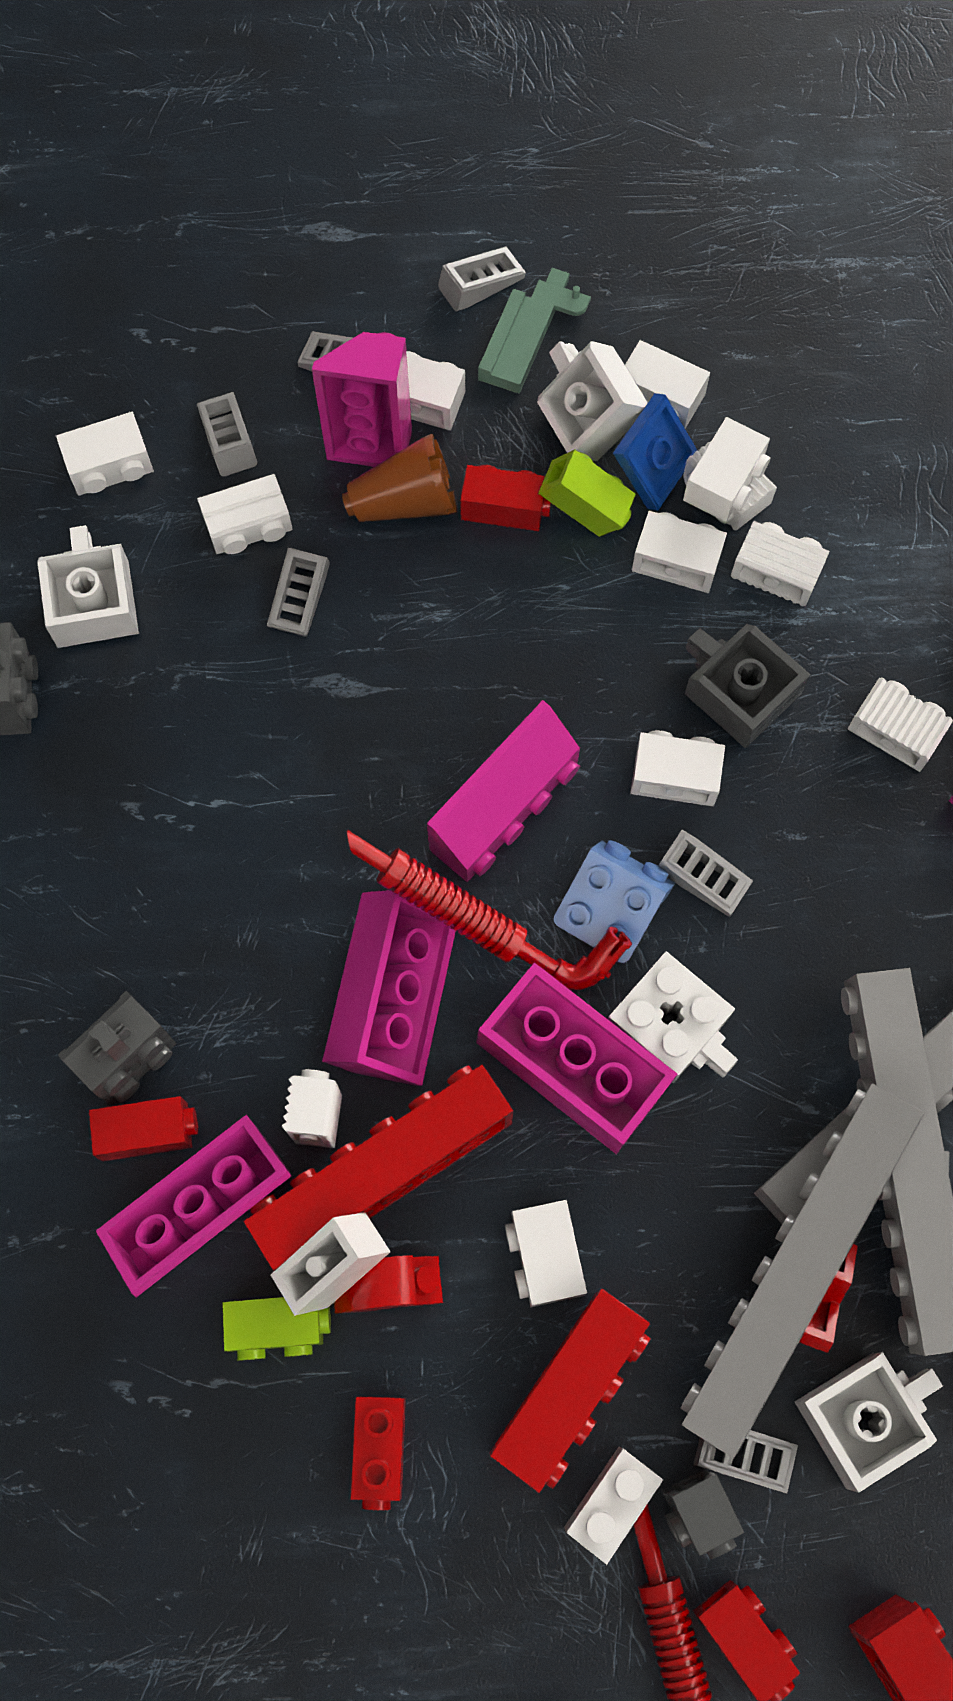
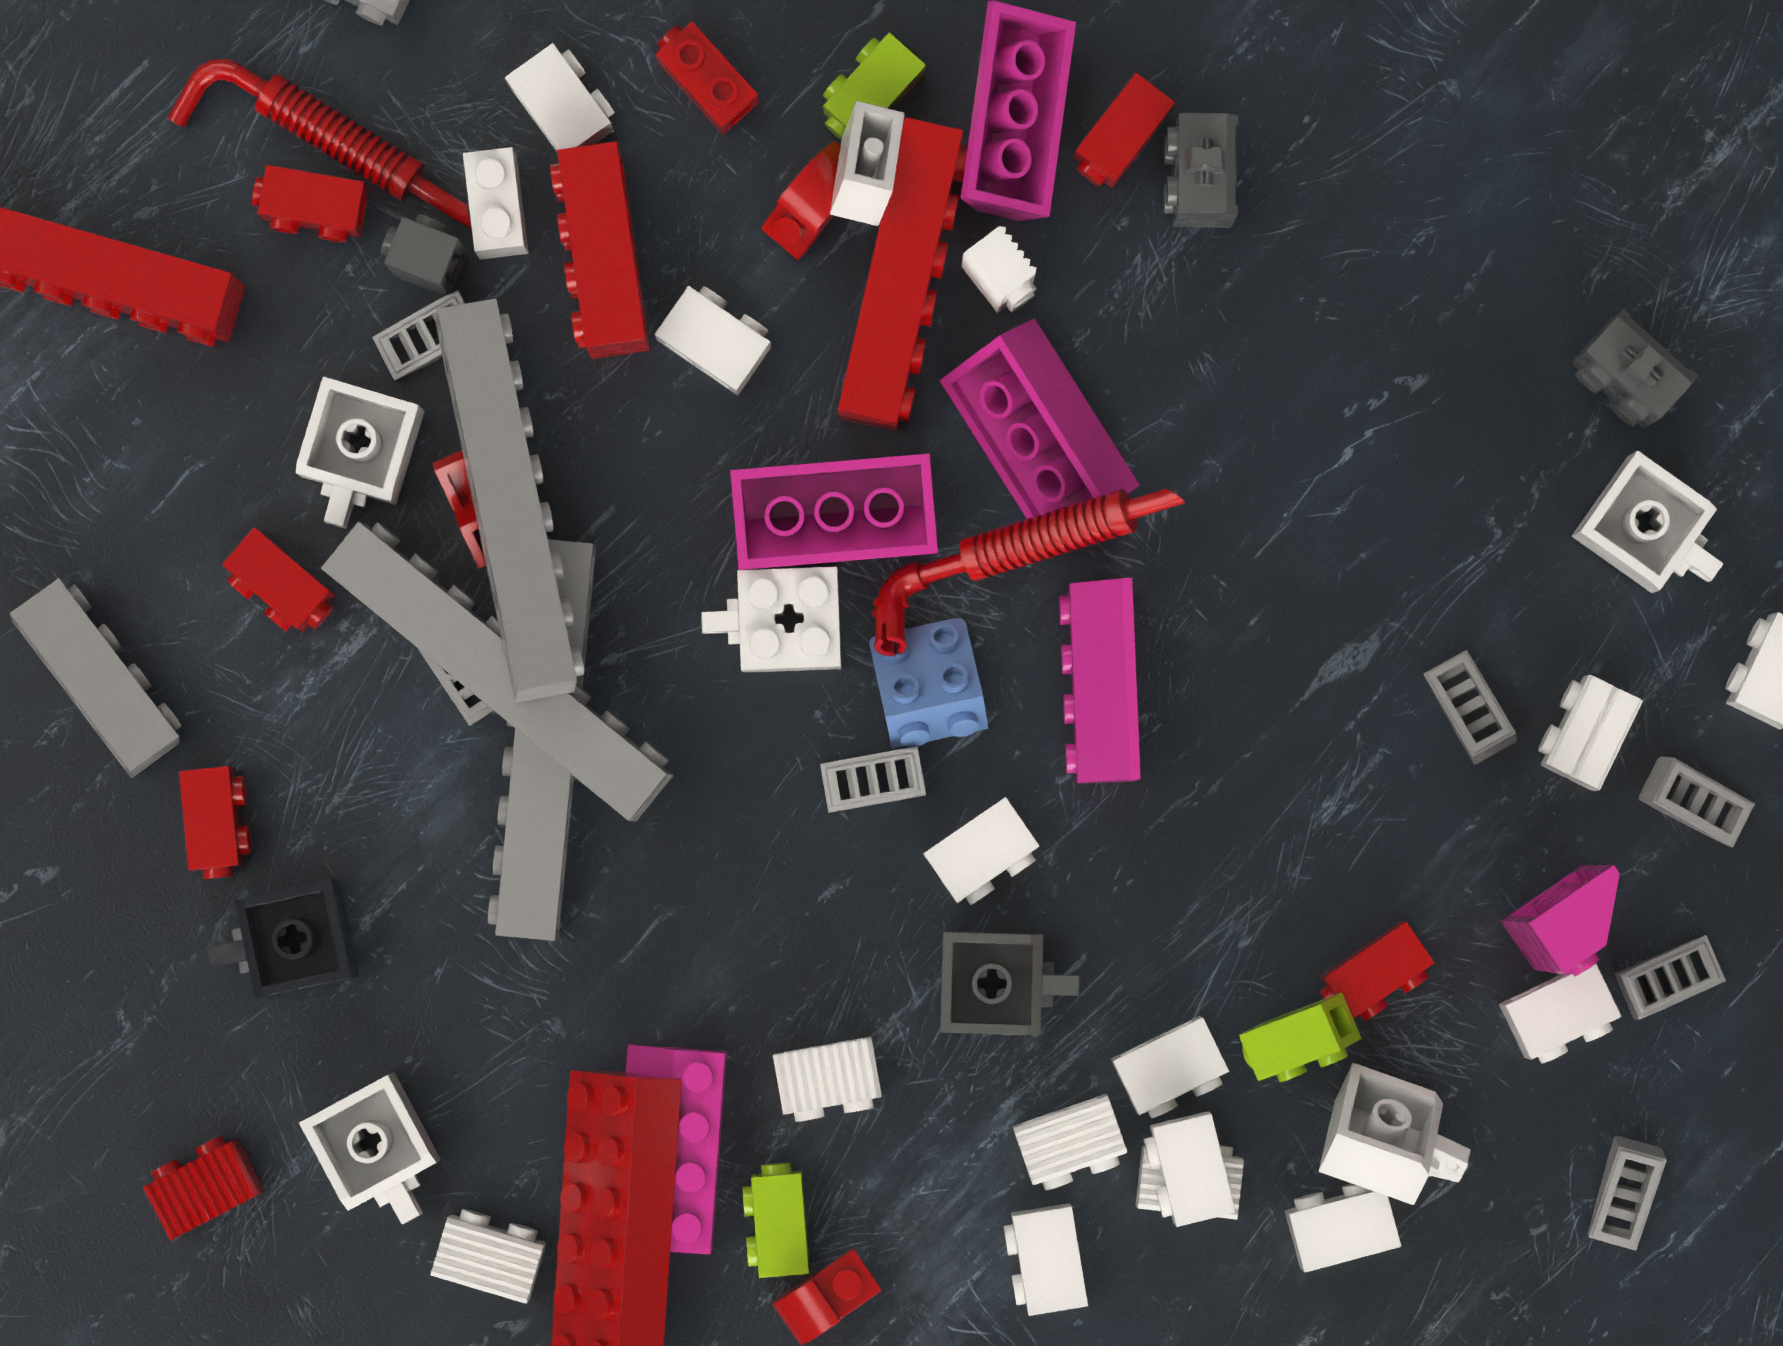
camera: 135 degrees right, 15 degrees up
dark orange cone [342,434,457,522] -> none
sand green piece [478,268,591,394] -> none
blue tile [613,393,698,511] -> none
none -> white brick [505,43,614,152]
none -> white brick [1004,1203,1088,1316]

